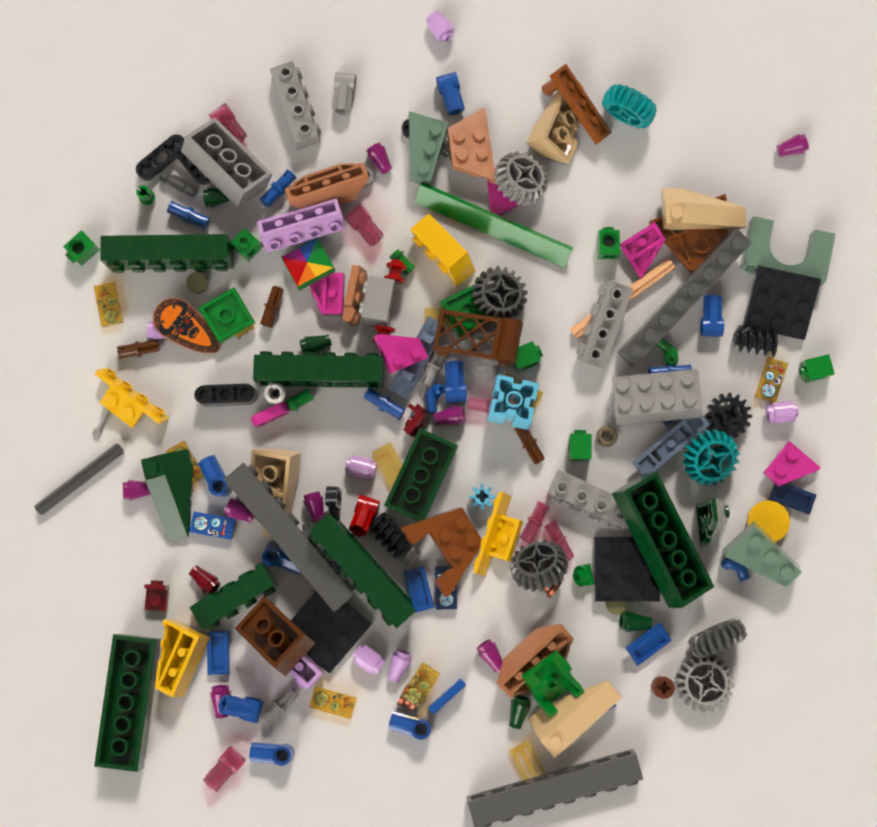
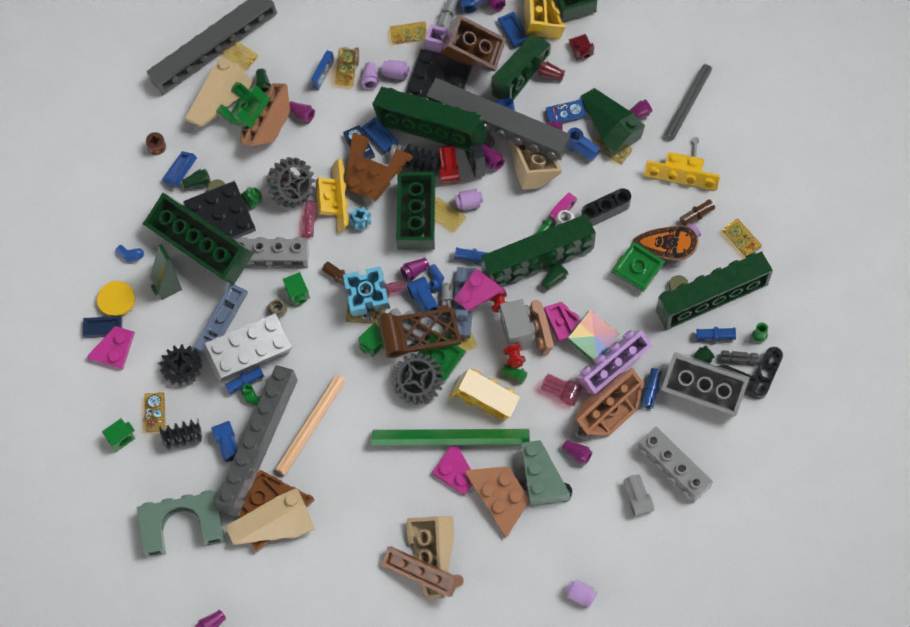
camera: 155 degrees right, 15 degrees down
green brick [63,230,100,266] -> none
clear pink piece [208,103,247,143] -> none
green brick [230,228,263,262] -> none
reddish brown axle [259,286,284,328] -> none
blue piece [388,710,432,740] -> none
dark red bracket [403,403,430,438] -> none
blue piece [436,72,465,115] -> none
light grey gear [494,151,549,206] -> none
clear pink axle [544,519,574,561] -> none
light grey brick [576,280,633,369] -> none
green brick [597,227,620,259] -> none
teal gear [602,84,657,128] -> none
dark pink wing [620,222,666,278] -> none
light grey gear [675,655,735,713] -> none
teal gear [682,429,740,487] -> none
dark grey gear [688,618,747,659] -> none
sand green wedge [723,521,802,587] -> none
black plate [742,265,821,340] -> none
lavender brick [765,401,799,424] -> none

